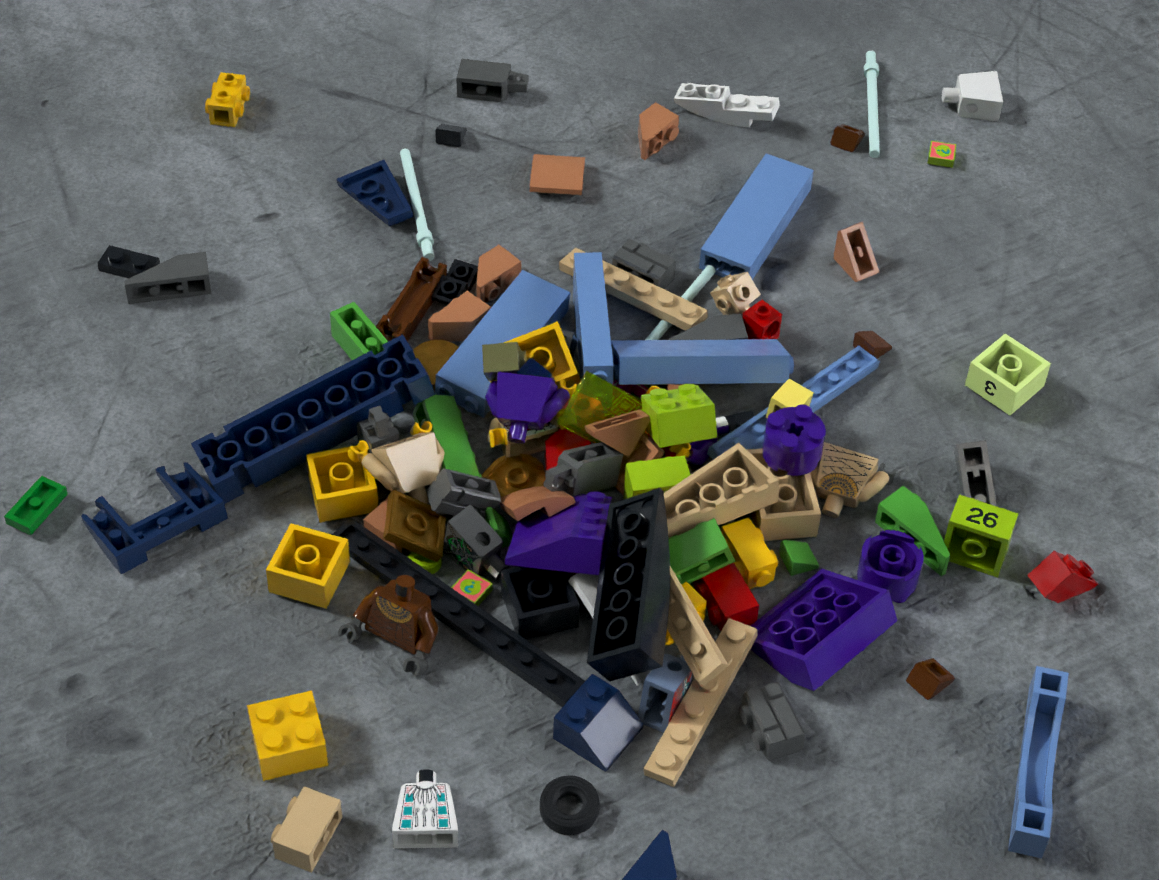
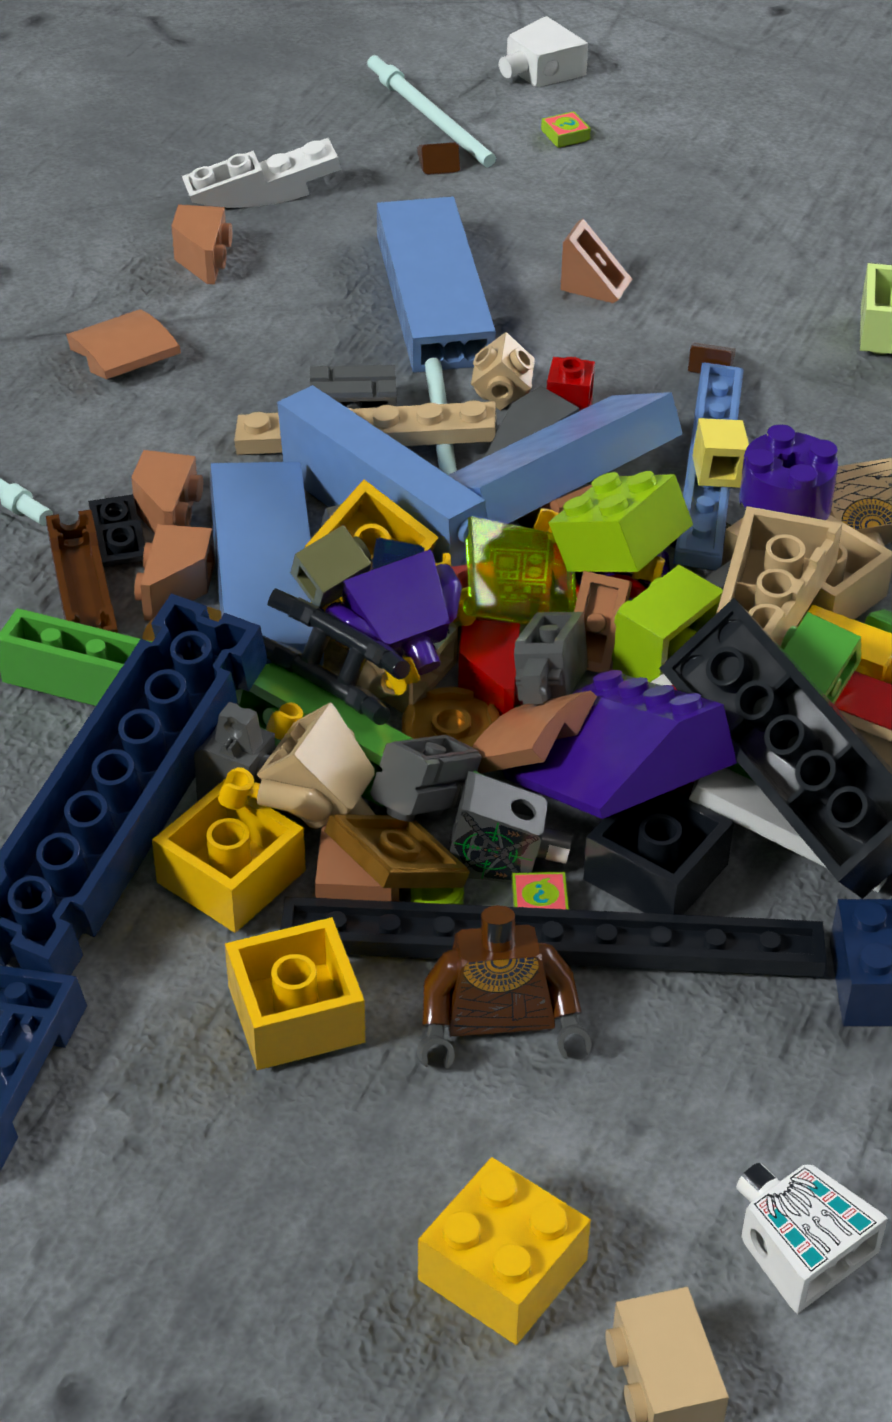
camera: 35 degrees left, 5 degrees down
nougat slope [585,409,650,457] -> none
none -> black piece [262,588,410,725]

